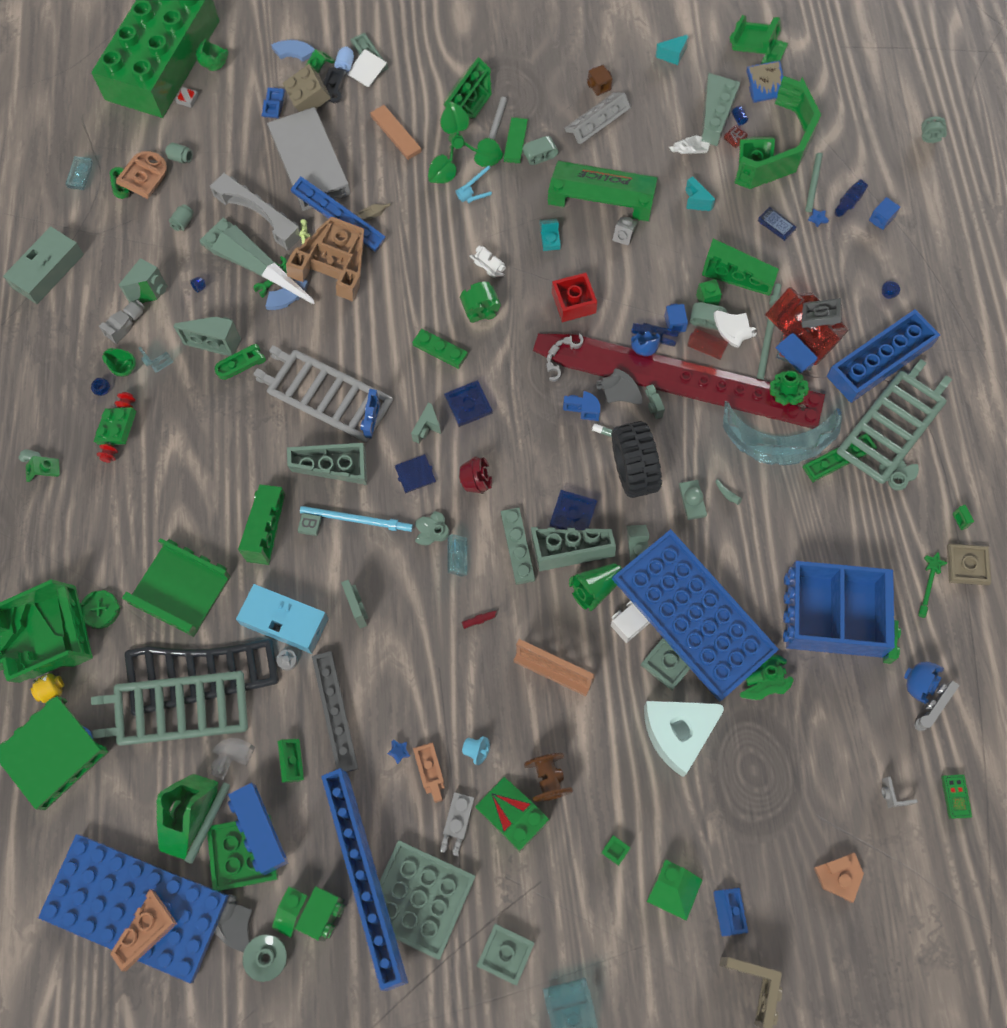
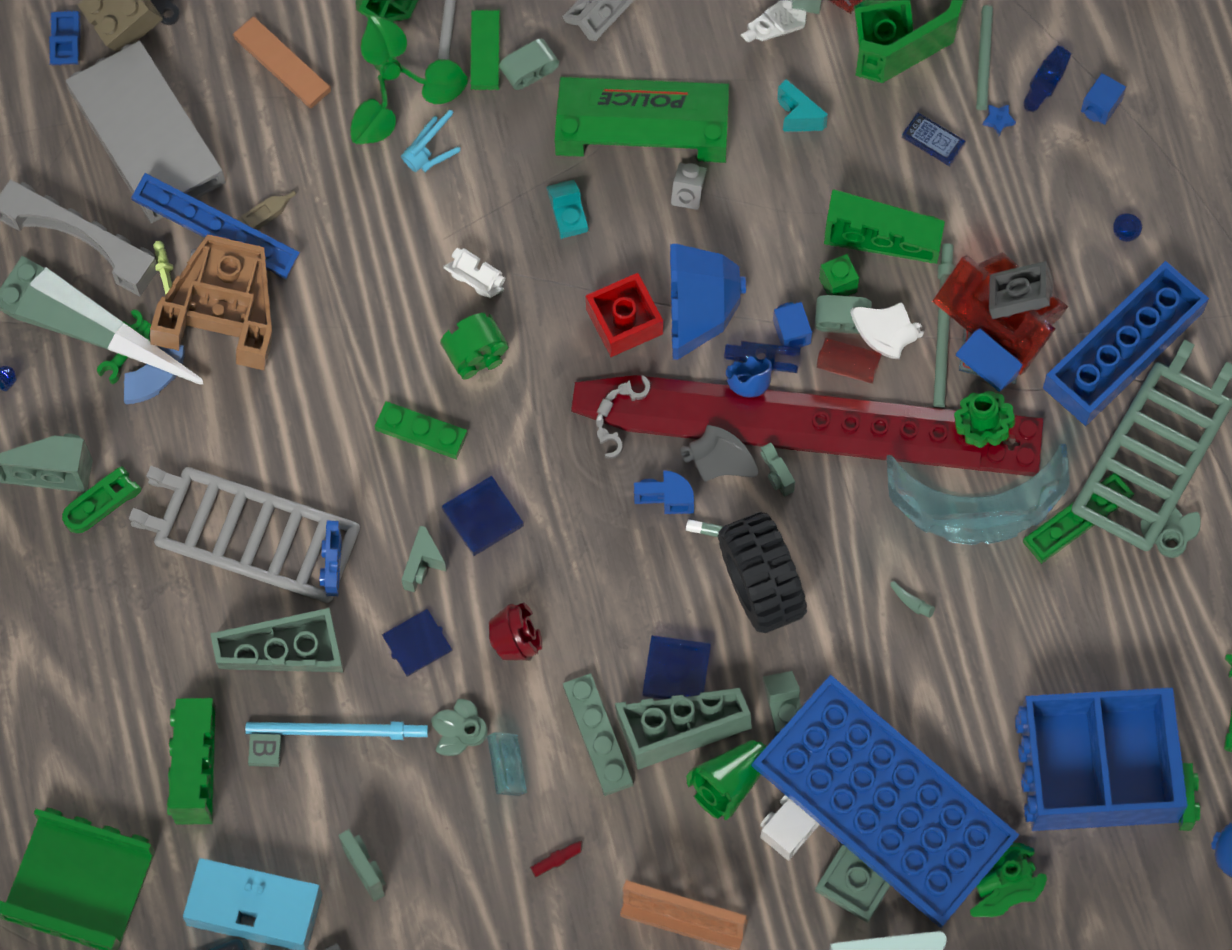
camera: 10 degrees left, 0 degrees up
sand green tile [679,480,707,520] -> none
none -> blue brick [670,244,746,360]

